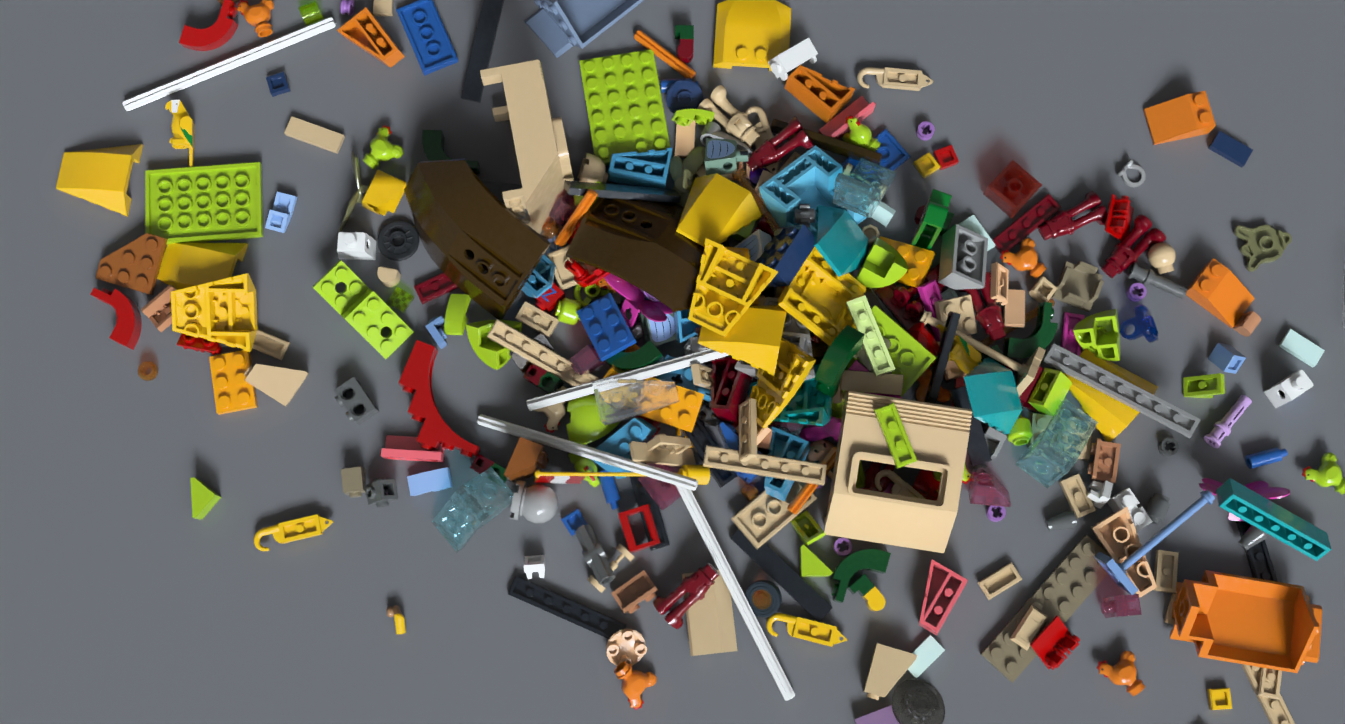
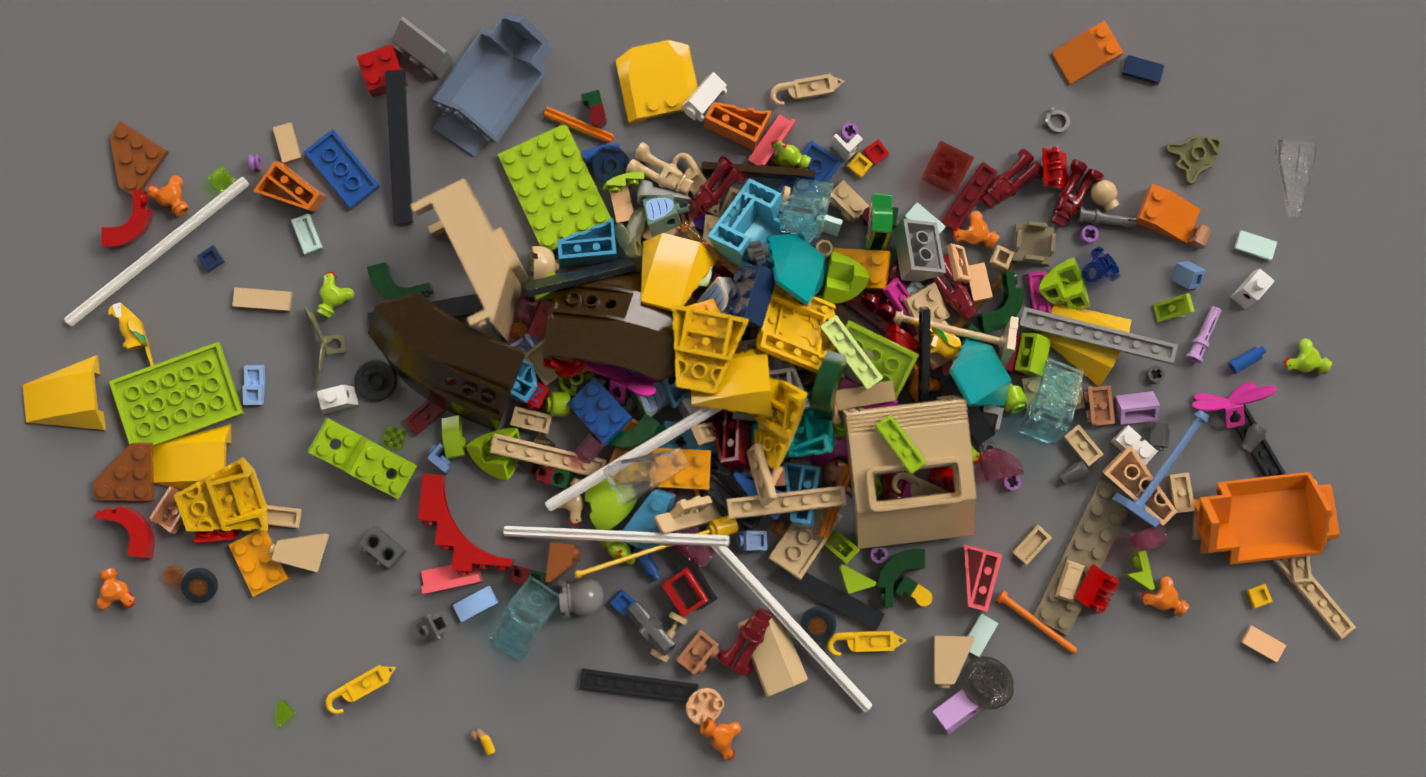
camera: 15 degrees left, 5 degrees up
lime slope [190,477,221,520] -> none
dark tan brick [341,466,366,498] -> none
yellow piece [362,170,406,216] -> none
tan brick [377,266,401,287] -> none
white tile [524,555,546,579] -> none
orange axle [555,189,598,247] -> none
white tile [1087,481,1113,509] -> none
teal brick [1216,478,1332,561] -> none
none -> orange animal [96,568,135,610]
none -> black wheel [181,568,218,603]
none -> clear neon green tile [275,699,296,727]
none -> light aqua tile [291,213,323,256]
none -> medium blue bracket [736,531,767,551]
none -> tan bracket [827,180,869,223]
none -> white panel [831,134,863,162]
none -> orange bar [996,590,1077,654]
none -> lavender brick [1115,391,1160,425]
none -> lime slope [1123,551,1155,590]

